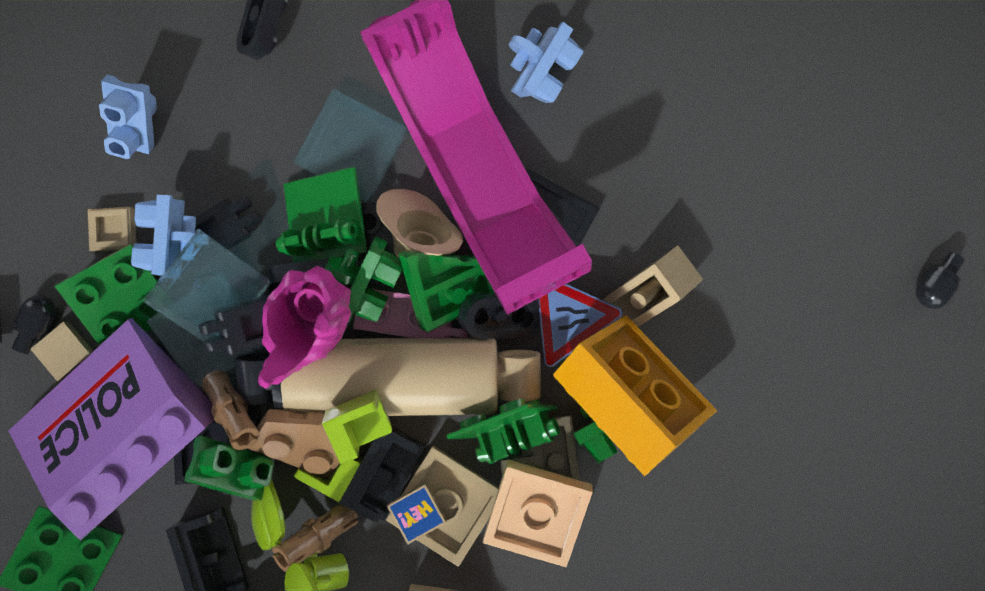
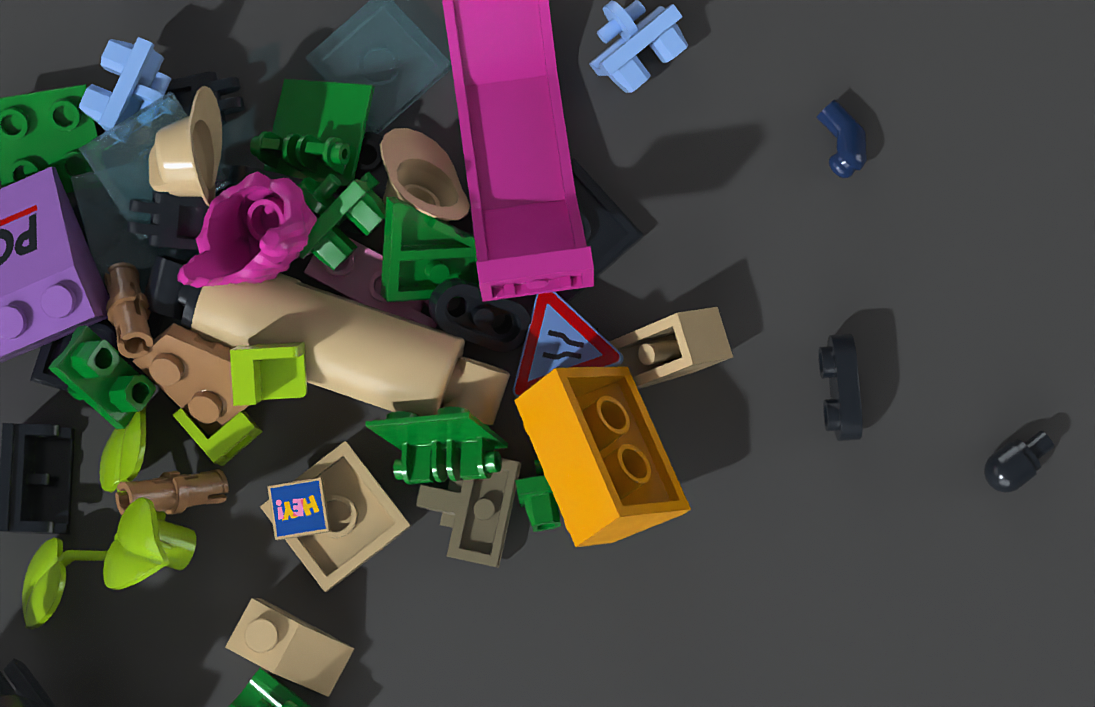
camera: 20 degrees right, 5 degrees down
tan tile [88,206,137,252] -> none
black hinge [339,426,426,523] -> none
light nougat hinge [483,460,593,567] -> none
none -> tan piece [149,86,222,206]
none -> dark blue arm [816,100,867,178]
none -> black plate [818,334,863,441]

